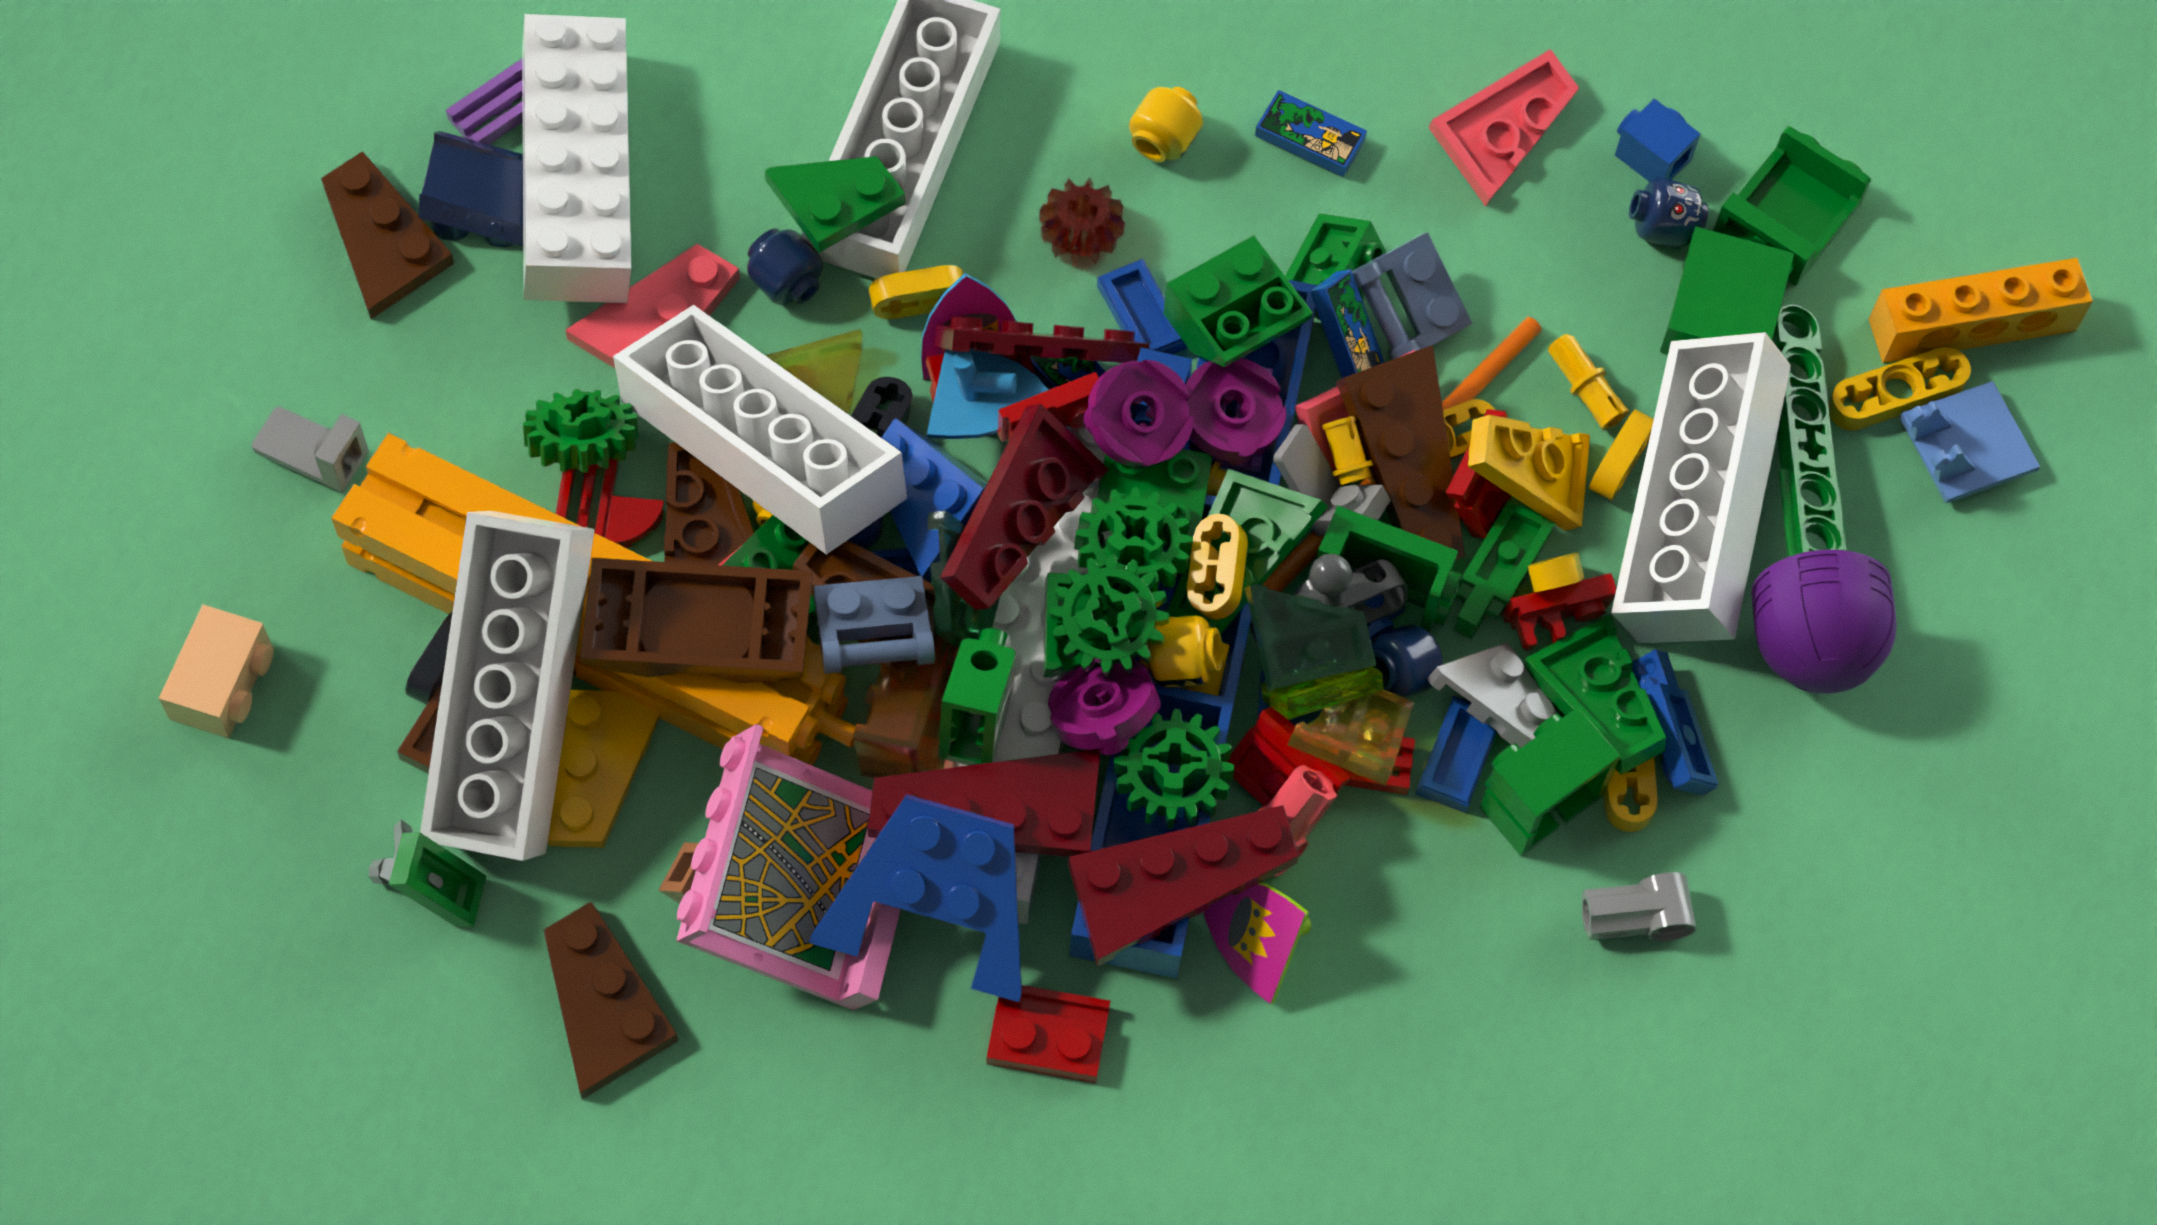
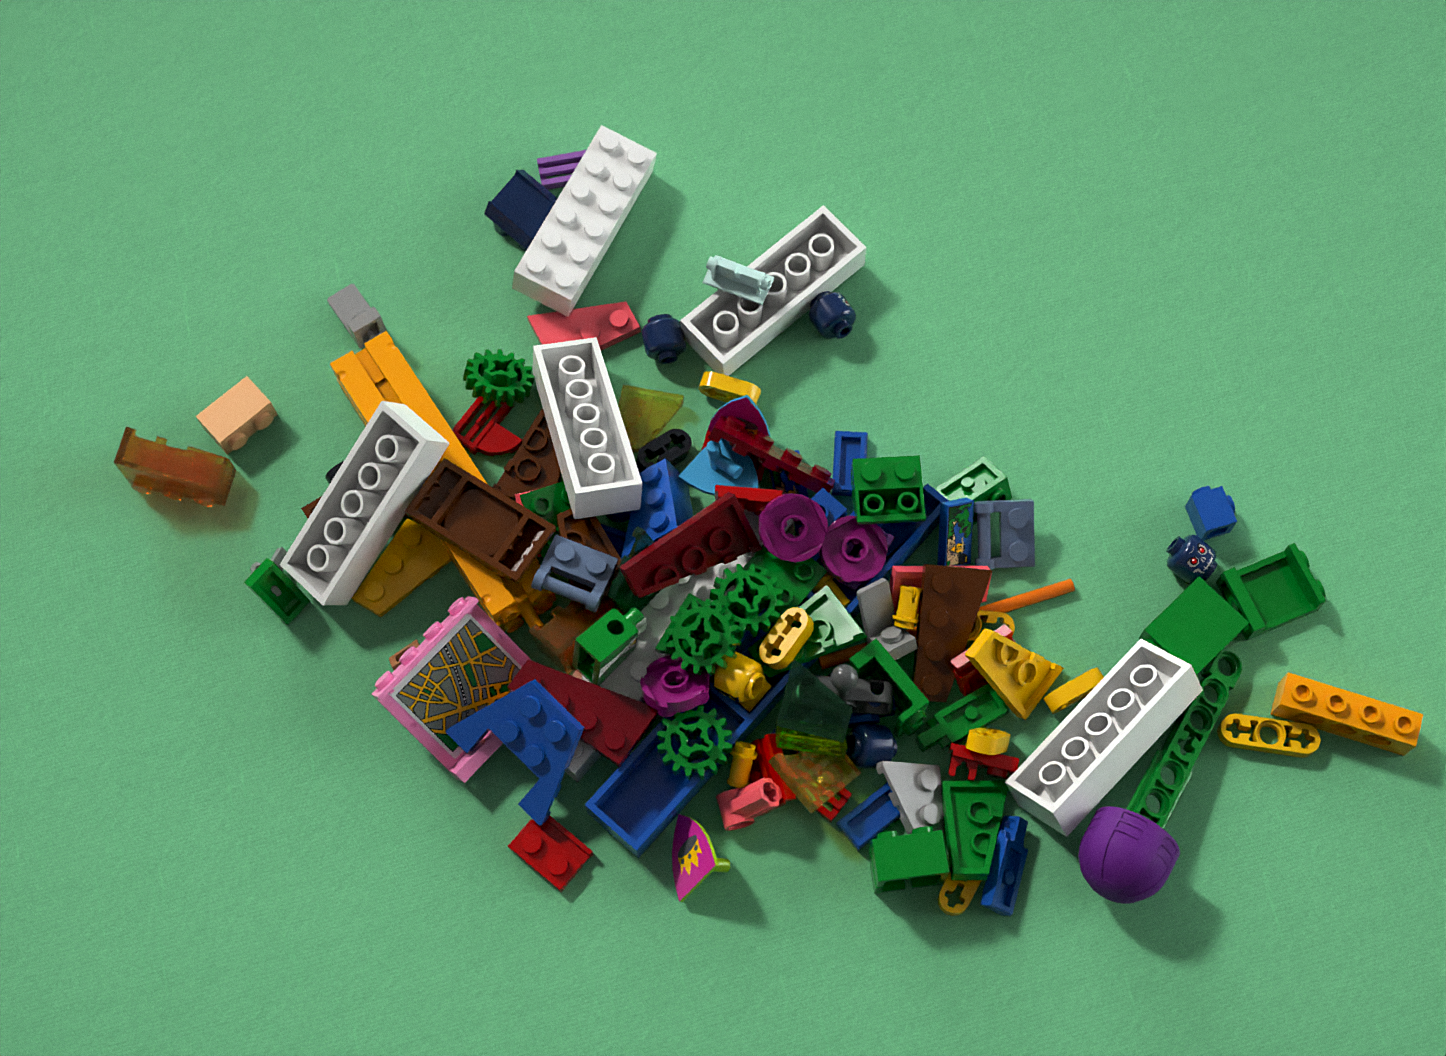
camera: 35 degrees right, 5 degrees up
reddish brown wing [321,151,454,319] -> none
reddish brown wing [543,902,678,1100] -> none
green wing [765,156,906,253] -> none
clear red gear [1039,177,1125,266] -> none
dark red wing [1068,805,1299,967] -> none
yellow head [1129,87,1203,163] -> none
tile [1255,90,1367,177] -> none
coral wing [1428,49,1579,206] -> none
yellow axle [1548,334,1630,431] -> none
light grey piece [1581,872,1697,941] -> none
medium blue plate [1899,381,2040,504] -> none
none -> clear orange wedge [114,427,236,507]
none -> light aqua hinge [703,255,775,305]
none -> yellow pin [727,742,758,788]
none -> dark blue head [809,291,856,339]

